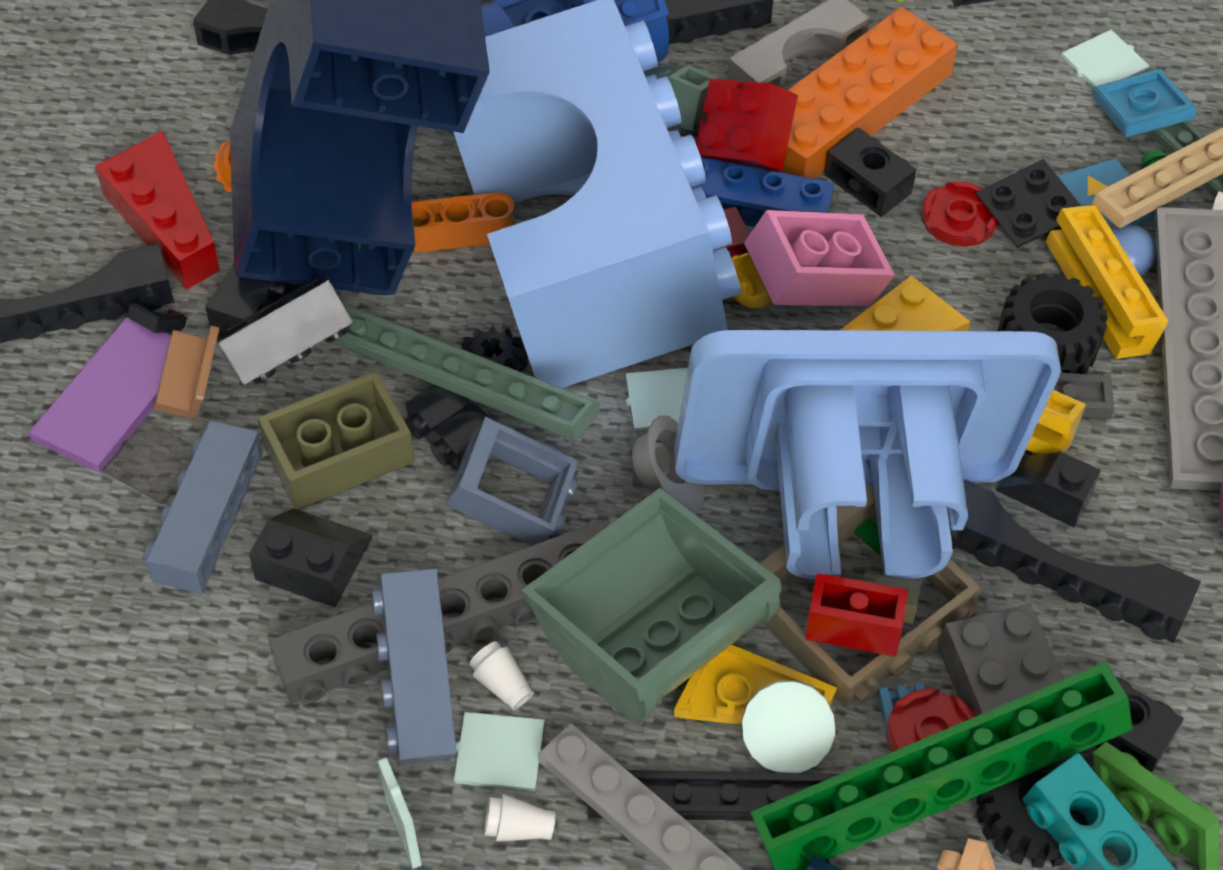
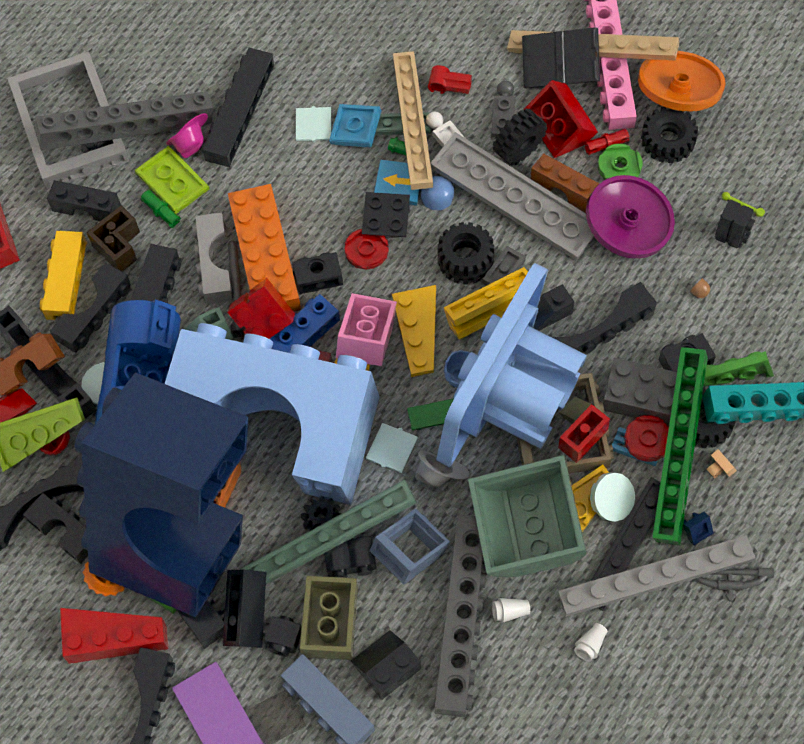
camera: 55 degrees left, 10 degrees up
black tile [127,303,187,333] -> none
medium nougat panel [153,326,219,419] -> none
sand blue brick [371,568,457,765] -> none
light aqua piece [378,758,422,869] -> none
light aqua piece [454,712,545,791] -> none
yellow brick [1045,205,1169,359] -> none
none -> black brick [263,615,302,657]

